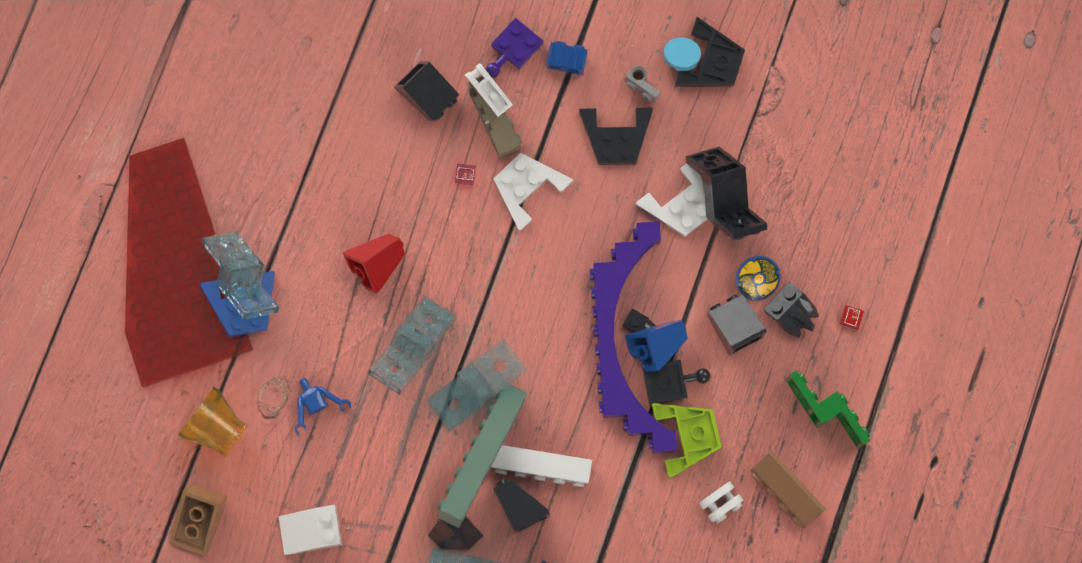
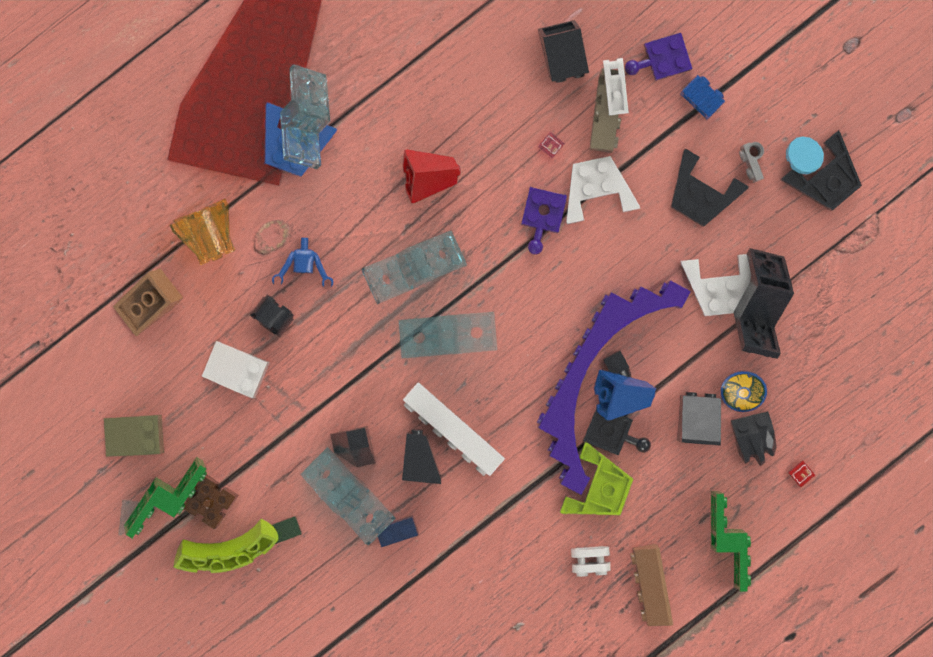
camera: 30 degrees right, 10 degrees up
sand green brick [437,383,527,528] -> none
none -> black brick [249,294,295,338]
none -> dark purple plate [521,187,567,255]

